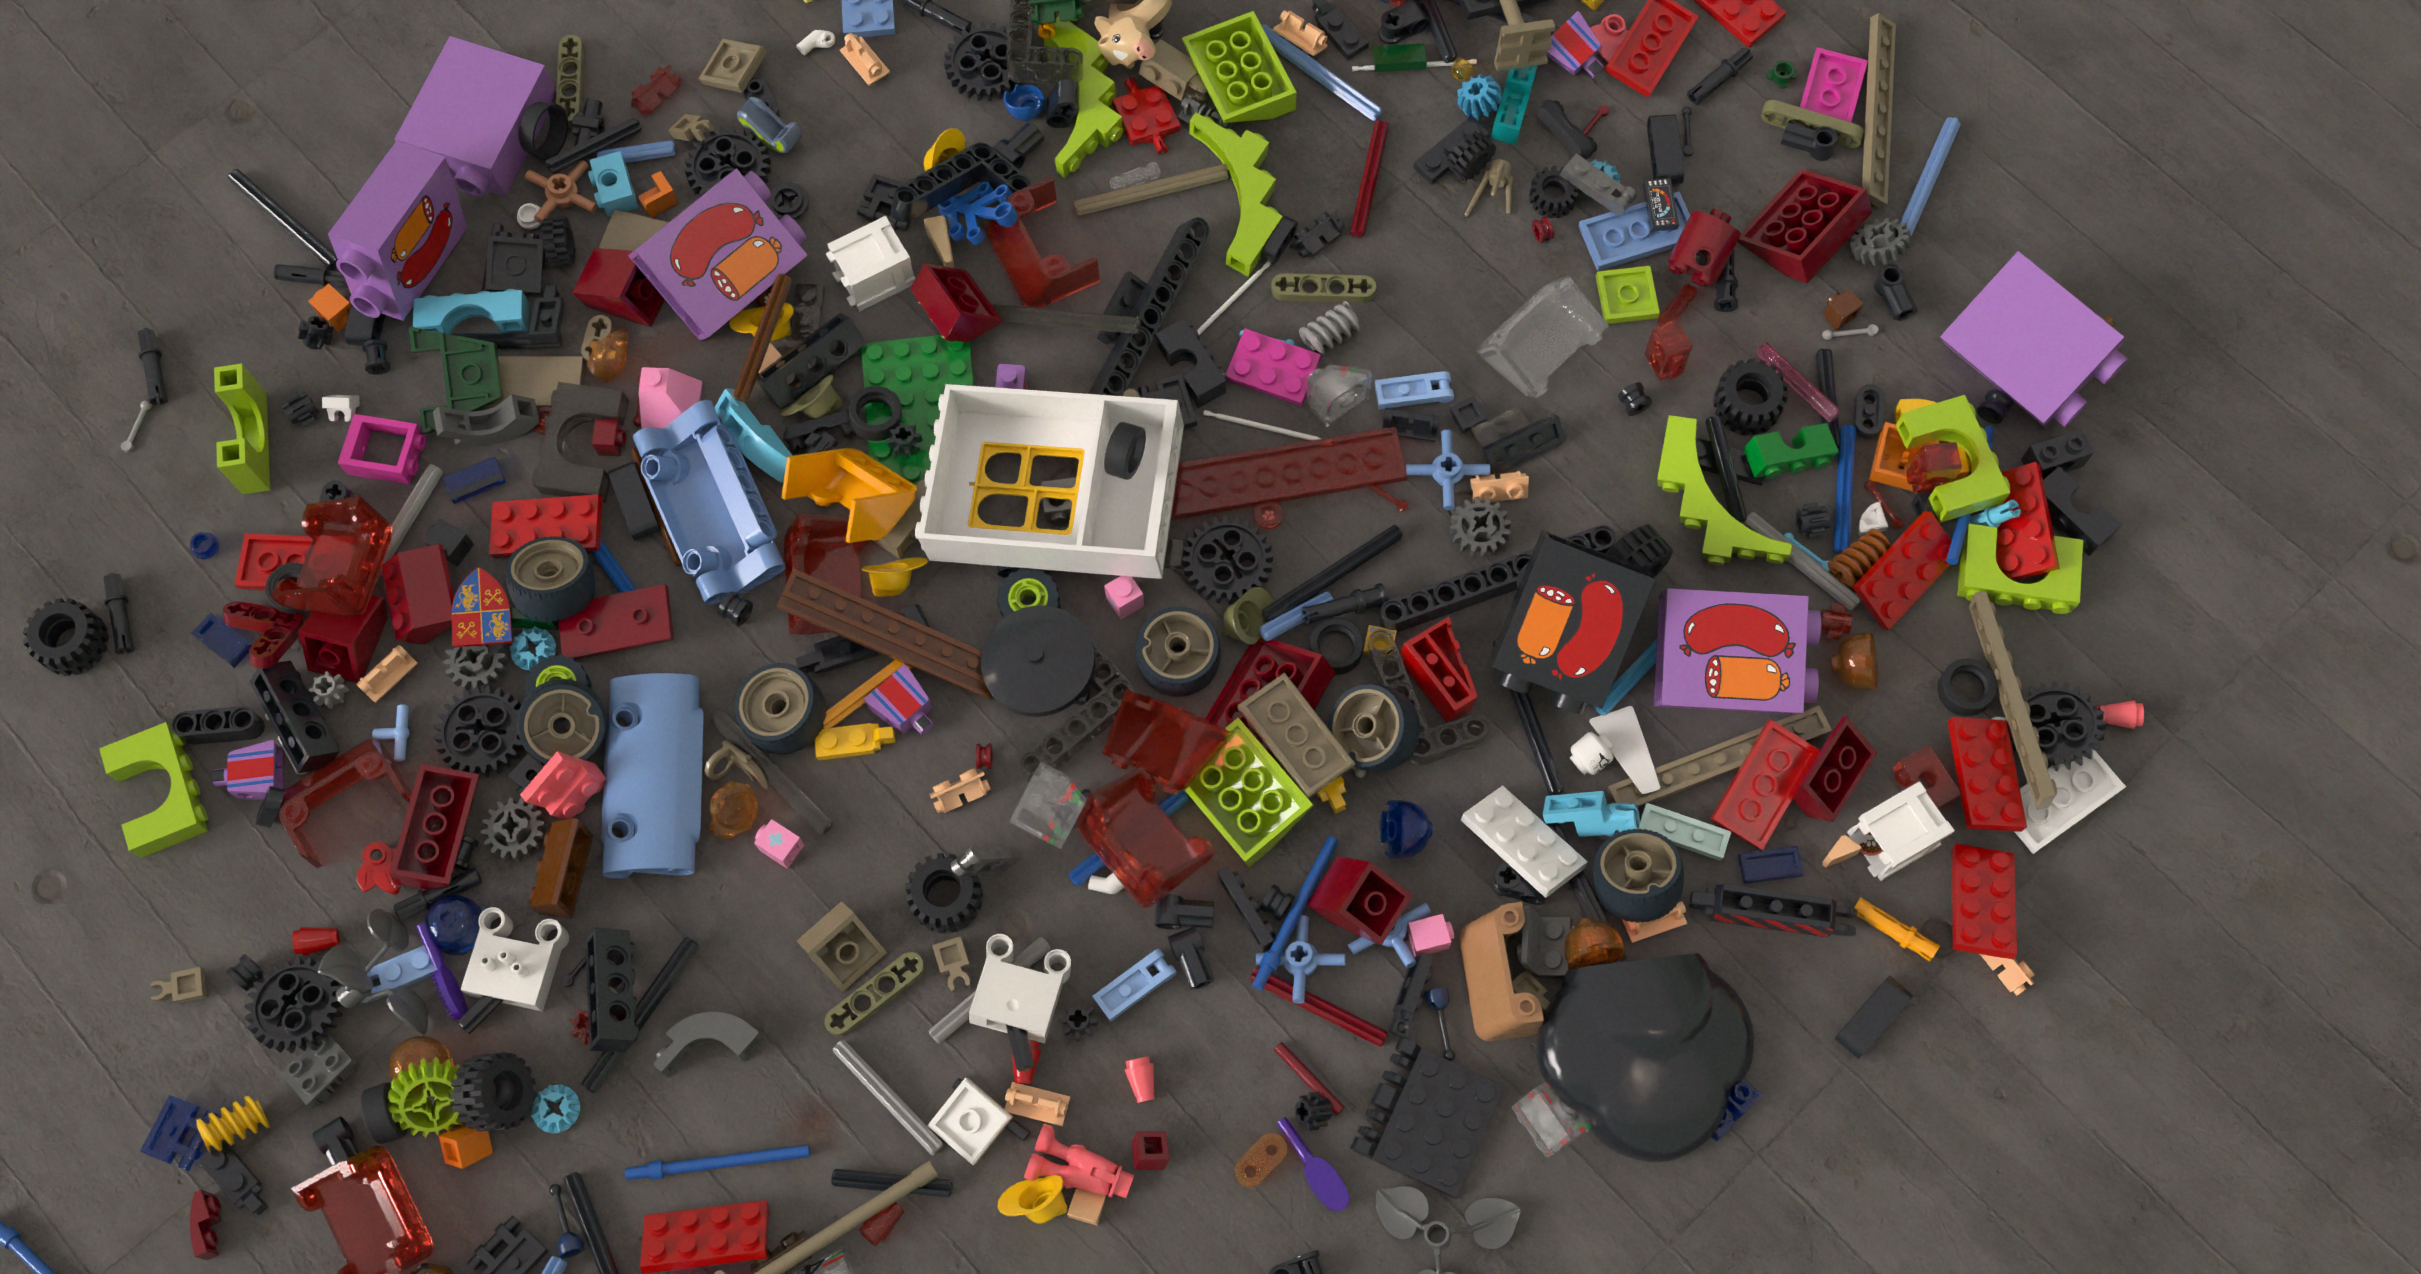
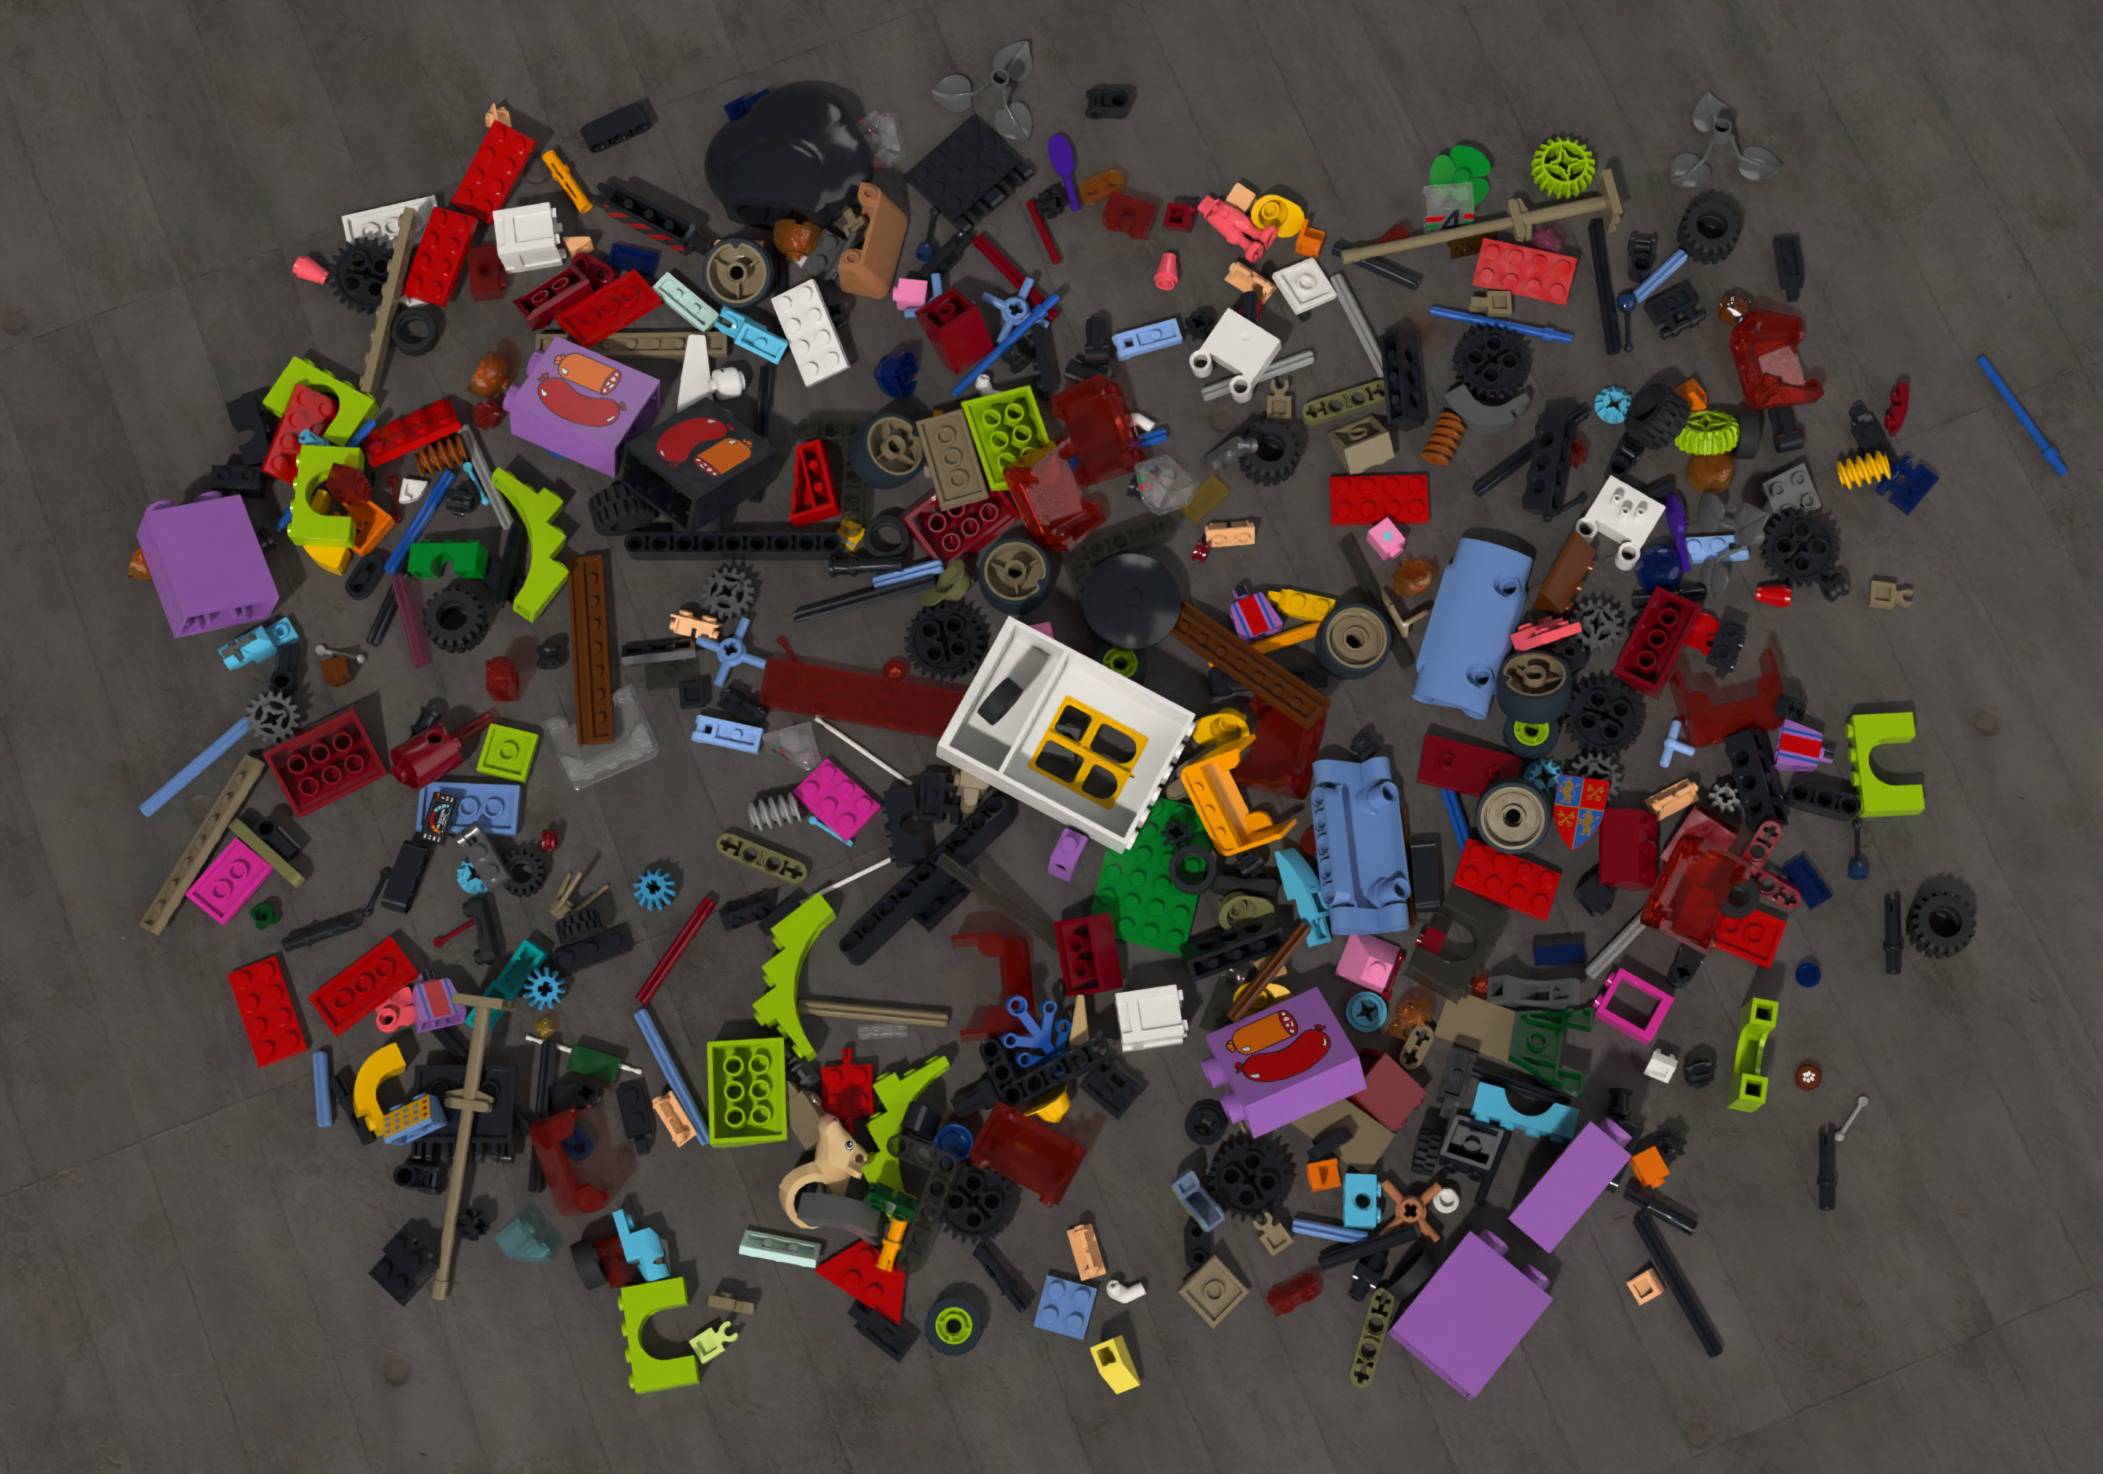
camera: 160 degrees left, 5 degrees up
none -> medium azure plate [217,617,300,671]
none -> reddish brown plate [567,554,615,747]
none -> dark red plate [571,252,617,288]
none -> dark azure gear [633,868,676,911]
none -> clear red windscreen [967,1100,1090,1208]
none -> white arm [975,374,1002,397]
none -> clear red brick [1102,191,1157,240]
none -> clear yellow tile [1179,475,1230,526]
none -> orange panel [1295,218,1325,259]
none -> clear red plate [1300,830,1317,855]
none -> black beam [1307,1126,1354,1163]
none -> red plate [1329,475,1429,526]
none -> medium azure gear [1346,992,1387,1033]
none -> black brick [1380,328,1425,432]
none -> dark orange piece [1420,412,1466,466]
none -> black gear [1452,325,1531,401]
none -> dark tan plate [1468,291,1512,317]
none -> black piece [1604,436,1645,482]
none -> light nougat slope [1626,1268,1666,1305]
none -> black bracket [1705,618,1746,679]
none -> tile [1794,1064,1822,1091]
none -> hinge [1848,820,1869,880]

